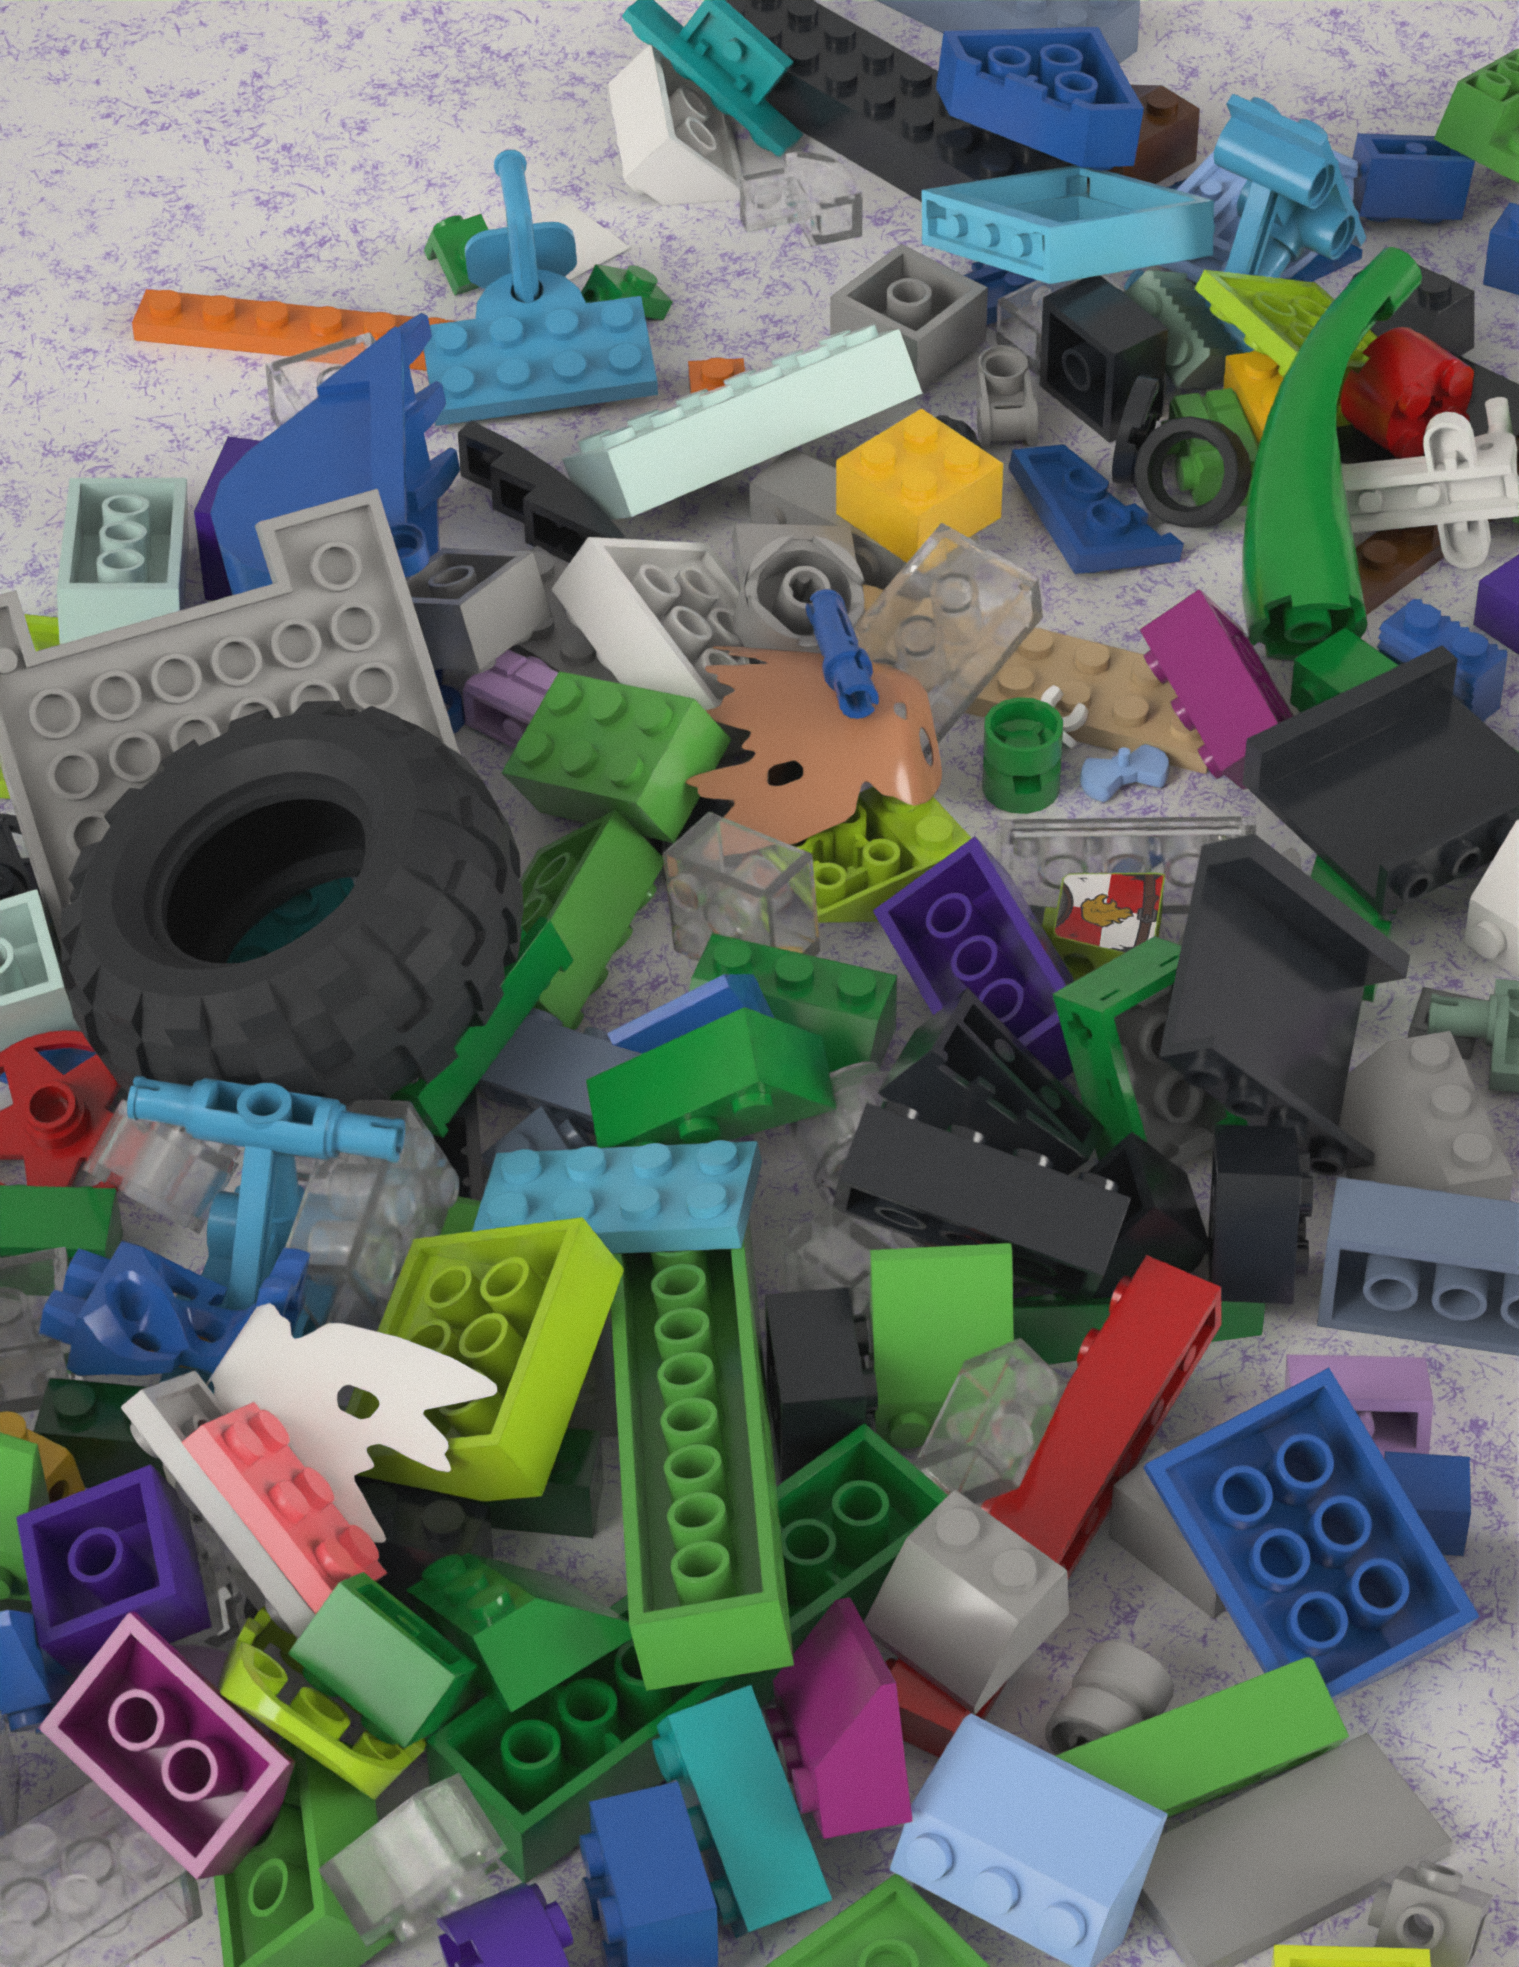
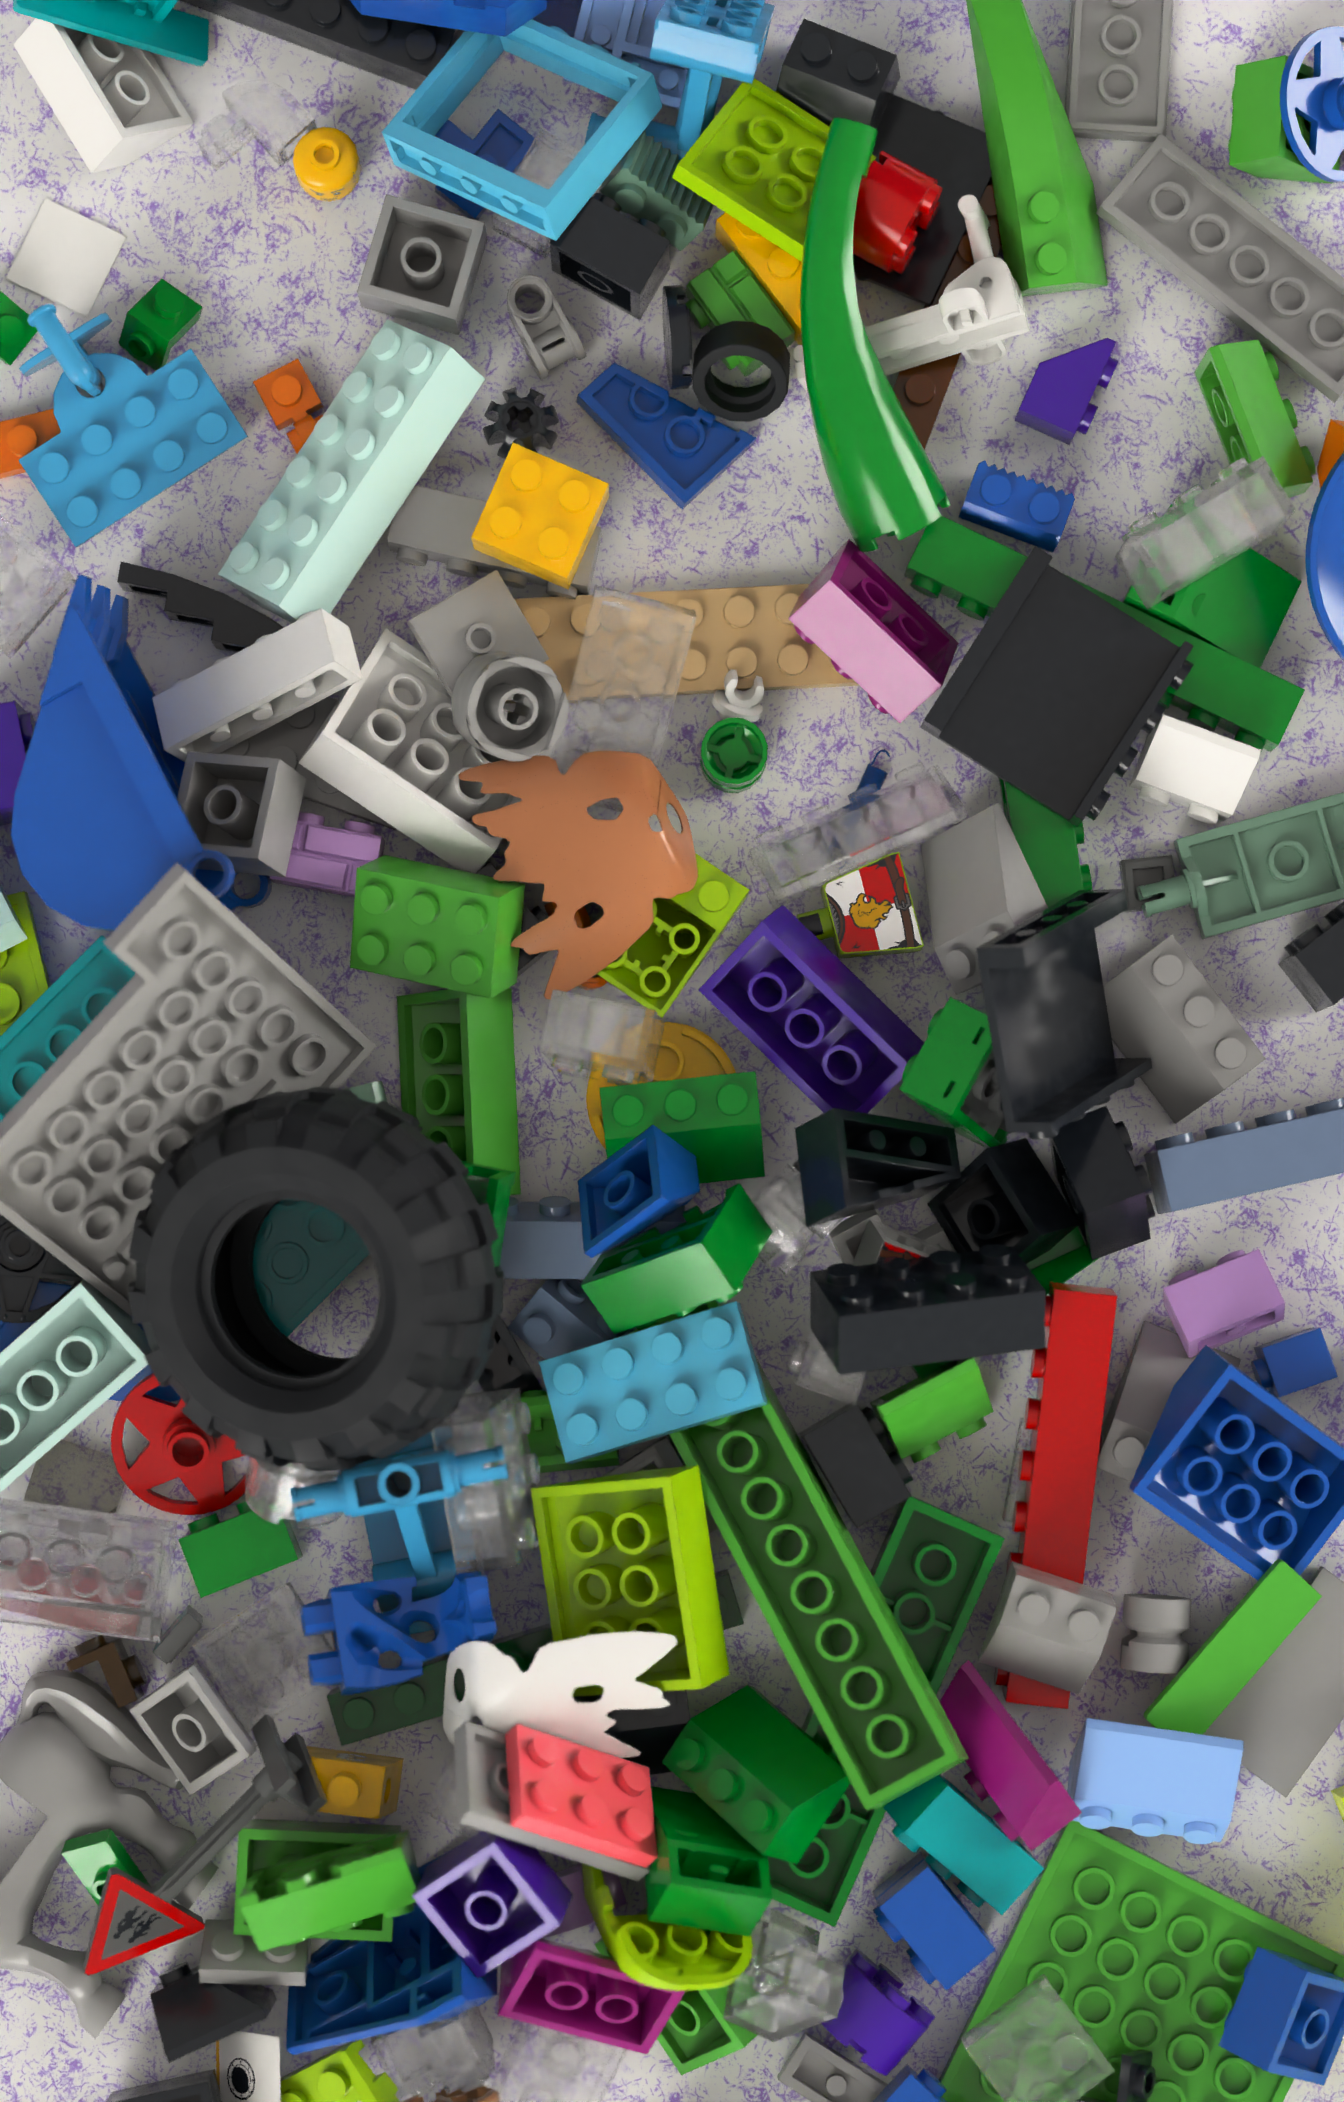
camera: 30 degrees left, 40 degrees up
blue pin [805,589,879,719] -> none
clear brick [914,1338,1068,1504] -> none
light blue piece [1080,744,1170,802] -> none
none -> white brick [152,608,362,762]
none -> yellow head [293,127,361,202]

